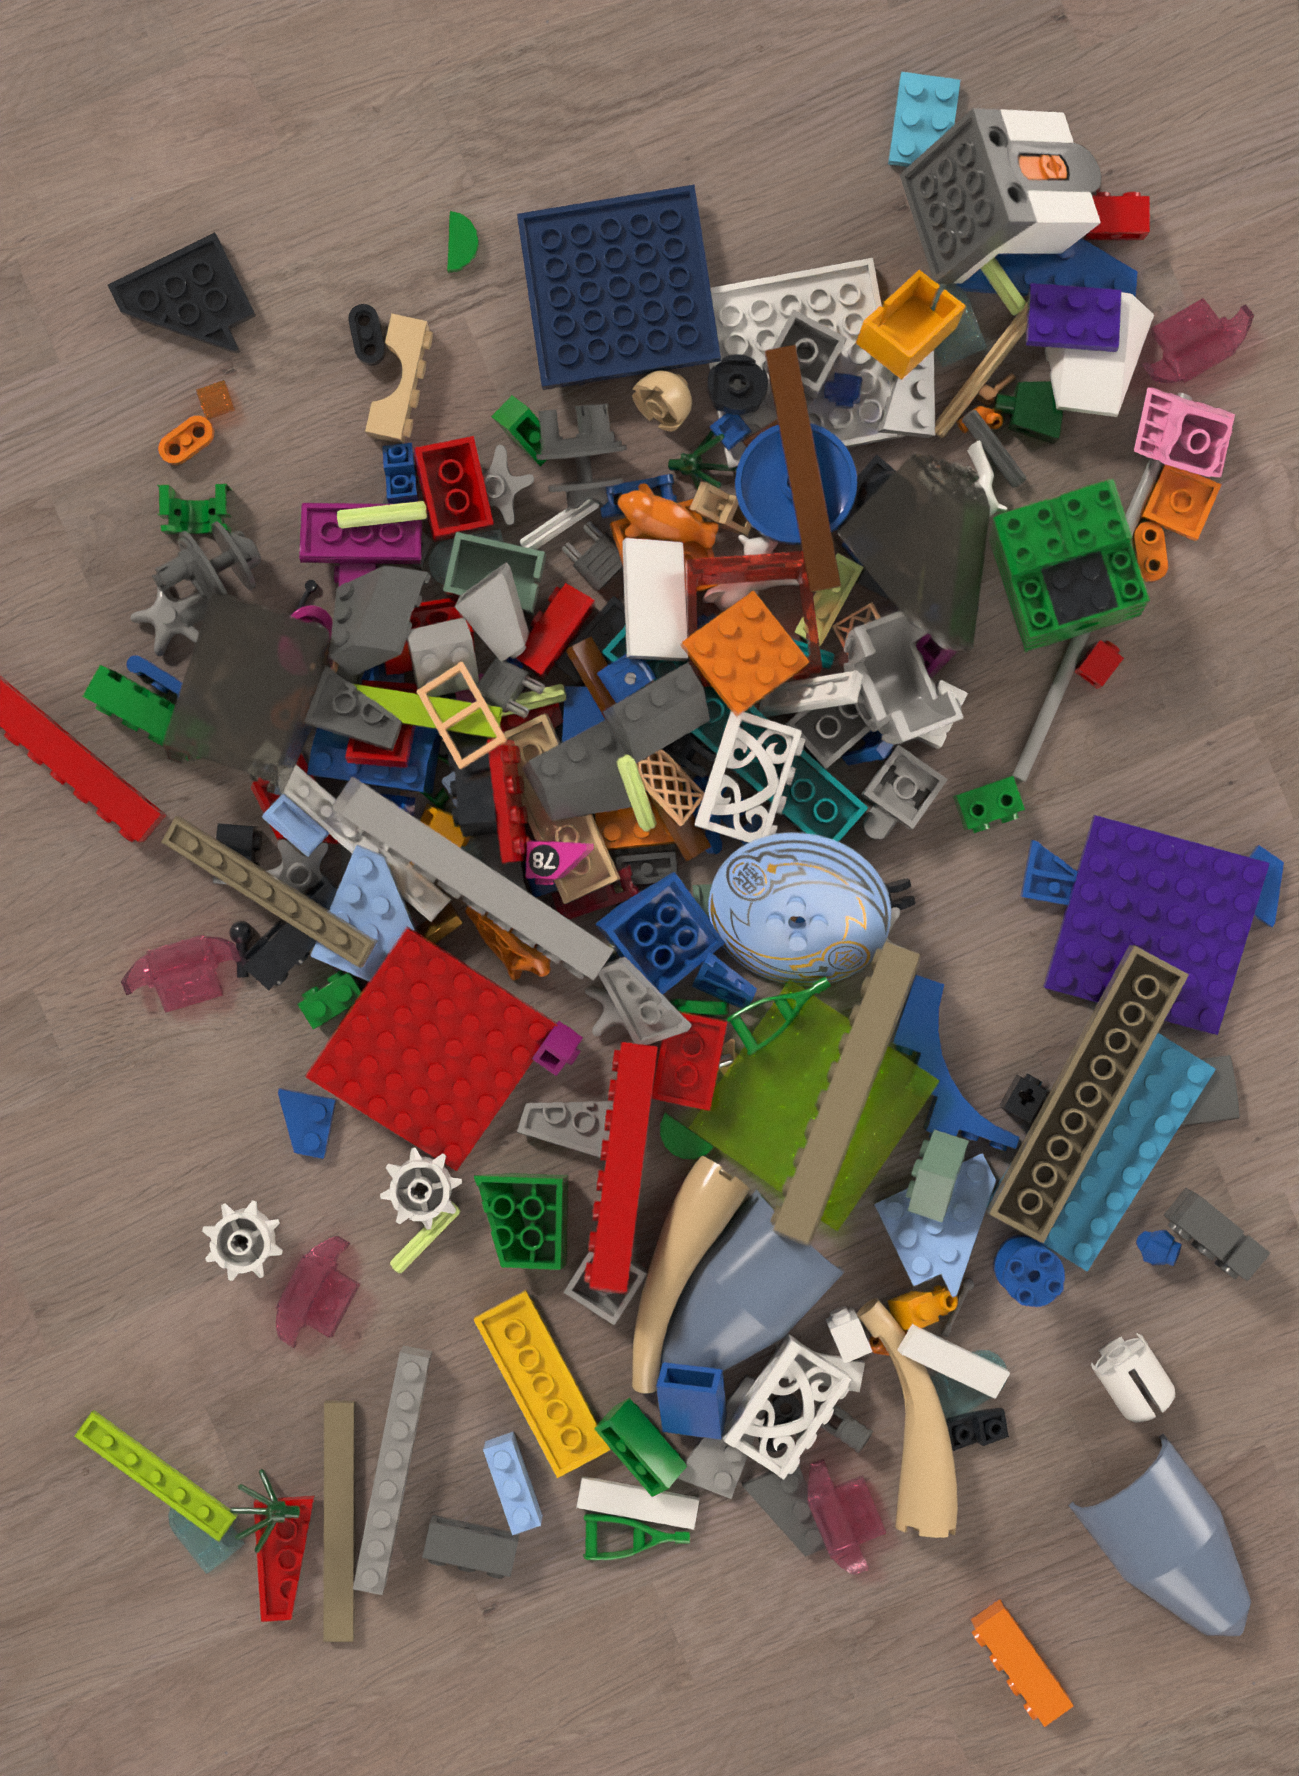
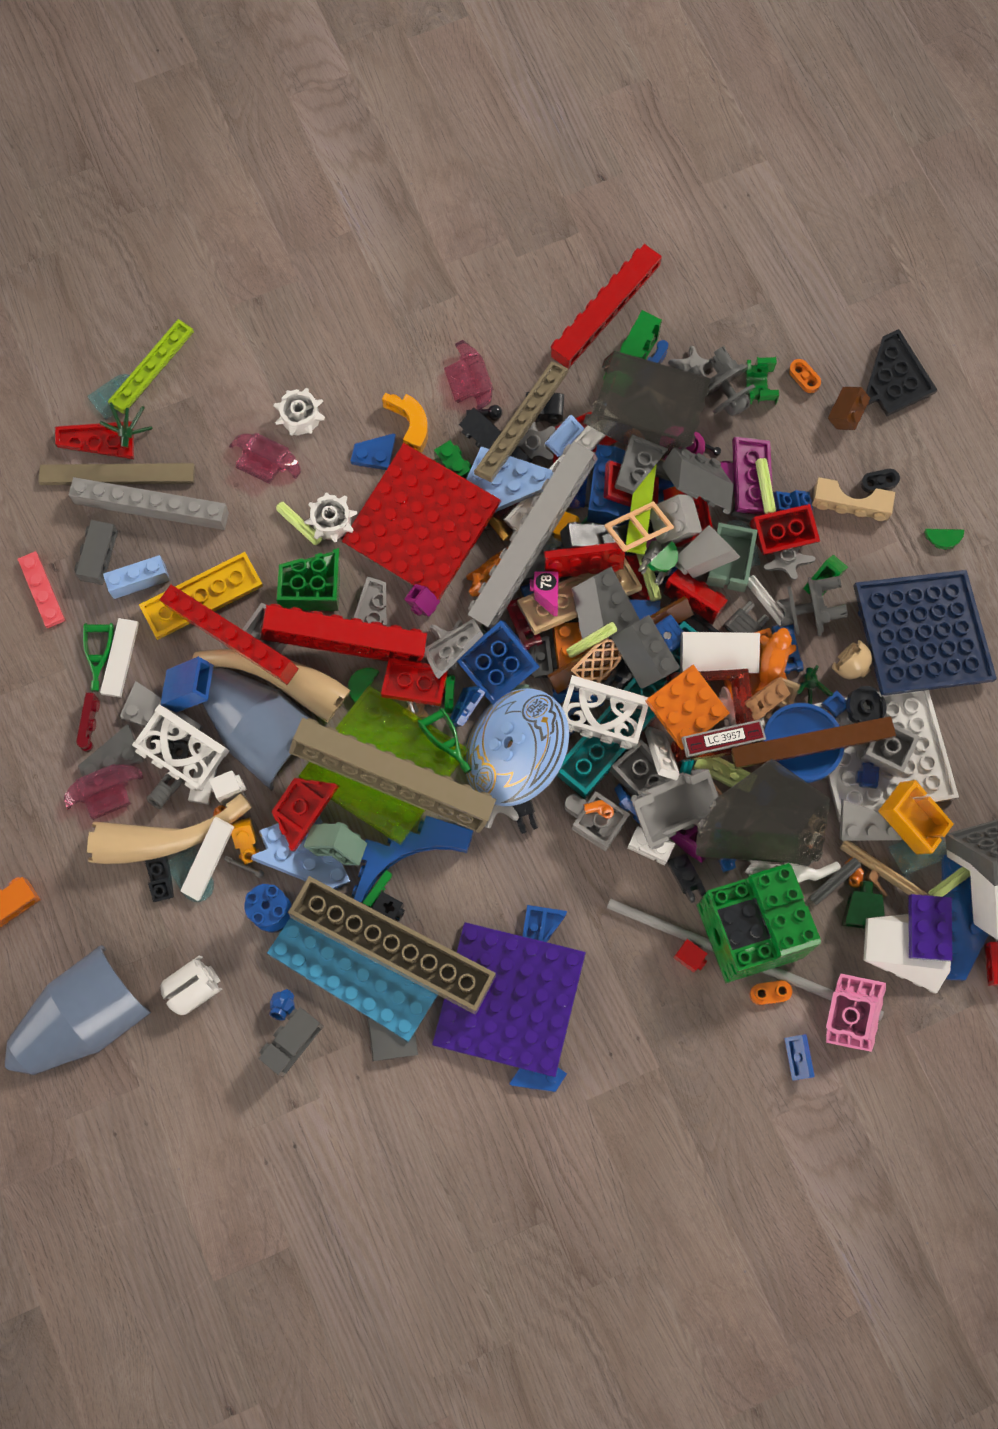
camera: 85 degrees right, 15 degrees down
clear orange tile [196,380,235,420] -> none
green brick [594,1397,687,1497] -> none
green brick [953,776,1025,833] -> none
orange plate [1141,464,1222,541] -> none
clear pink plate [1142,298,1254,383] -> none
none -> coral plate [18,551,66,629]
none -> dark red plate [76,692,100,752]
none -> red brick [159,584,299,685]
none -> red wing [271,778,339,851]
none -> green tile [363,870,392,907]
none -> light orange arch [382,393,428,453]
none -> orange arm [583,800,614,819]
none -> tile [646,541,678,572]
none -> black hinge [667,853,706,903]
none -> tile [681,719,766,758]
none -> medium nougat plate [745,677,790,721]
none -> plate [784,1034,815,1081]
none -> reddish brown brick [828,387,870,430]

